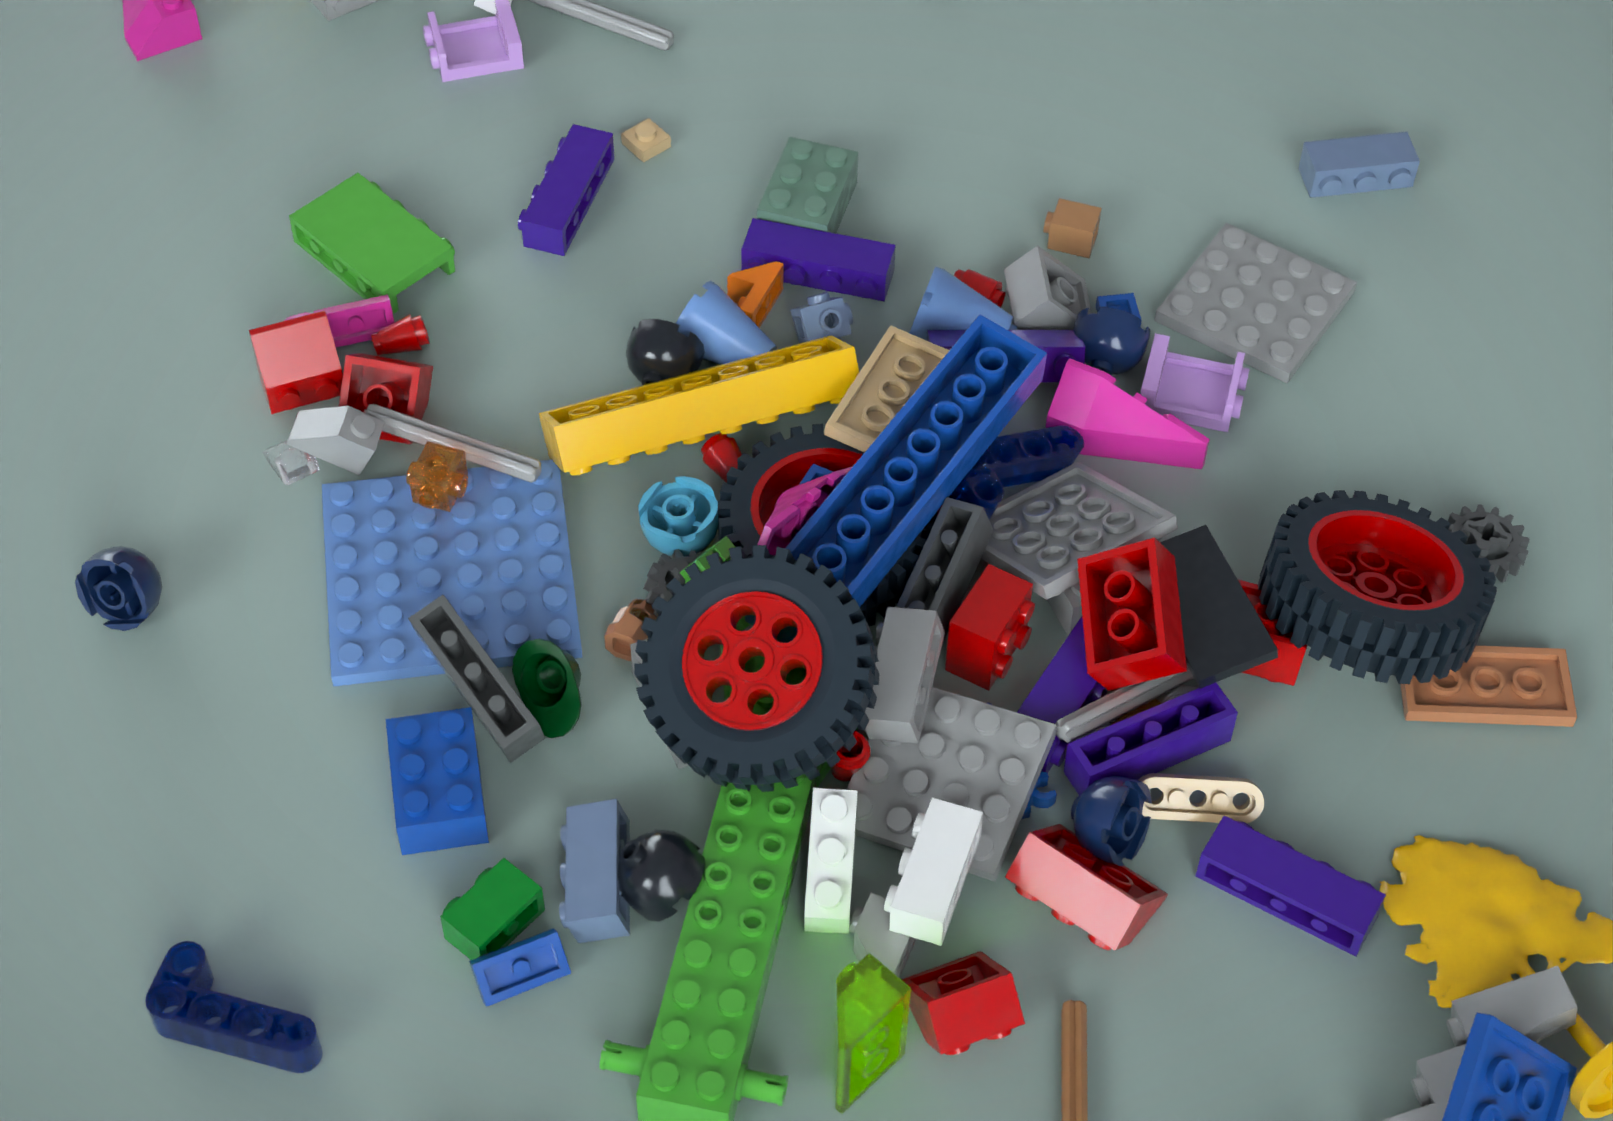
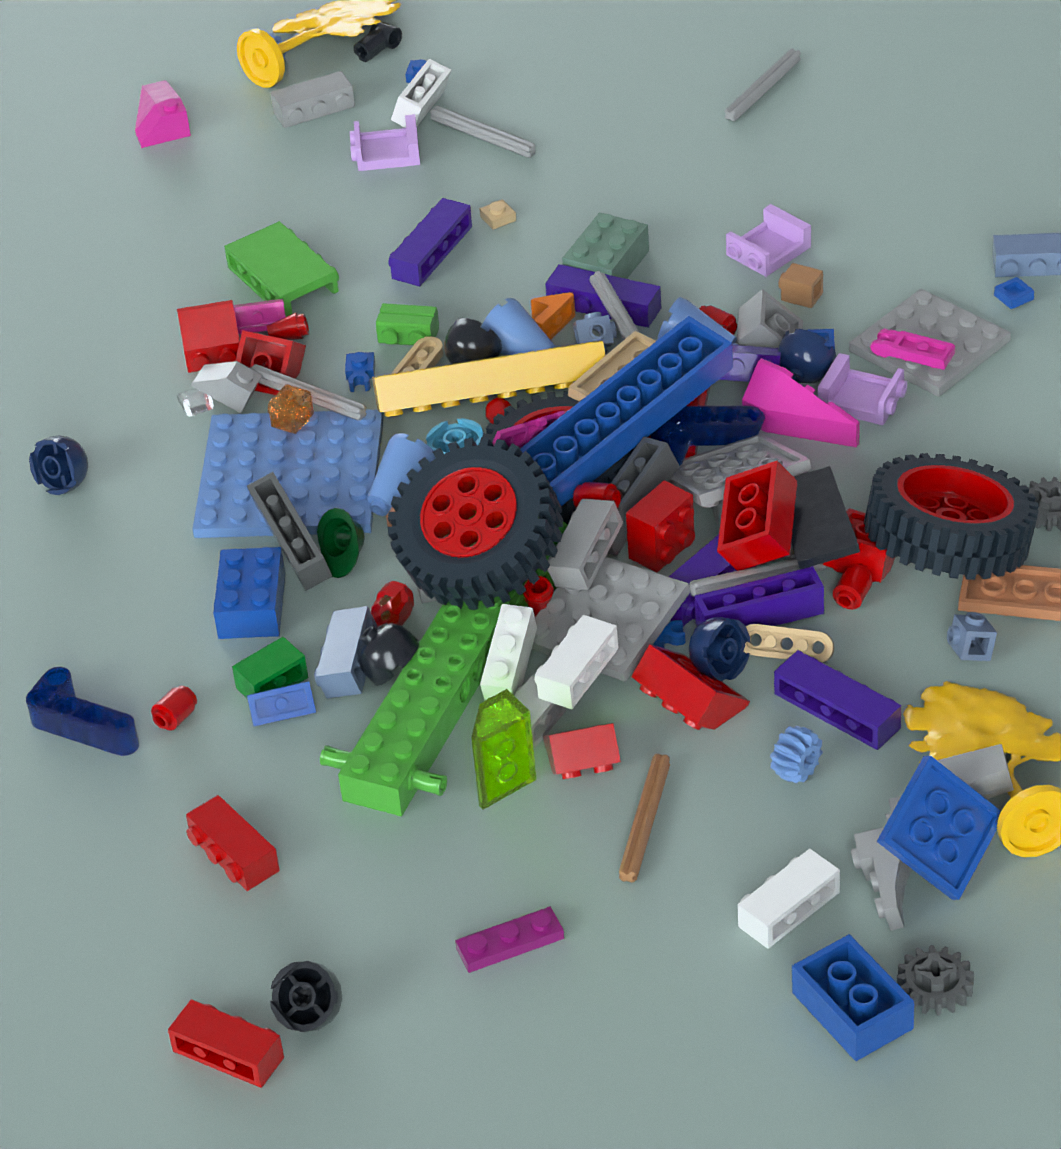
camera: 15 degrees right, 10 degrees down
none -> red brick [151,685,197,731]
none -> blue plate [345,352,375,392]
none -> medium blue cone [367,433,436,516]
none -> red rock [371,581,414,627]
none -> bright green brick [376,303,439,345]
none -> tan plate [391,337,444,374]
none -> red brick [573,482,621,508]
none -> light grey axle [590,271,640,340]
none -> lavender panel [726,204,811,277]
none -> medium blue gear [770,726,823,783]
none -> red brick [833,564,873,610]
none -> dark pink hinge [870,328,955,370]
none -> sand blue brick [947,612,997,661]
none -> blue plate [994,277,1034,309]

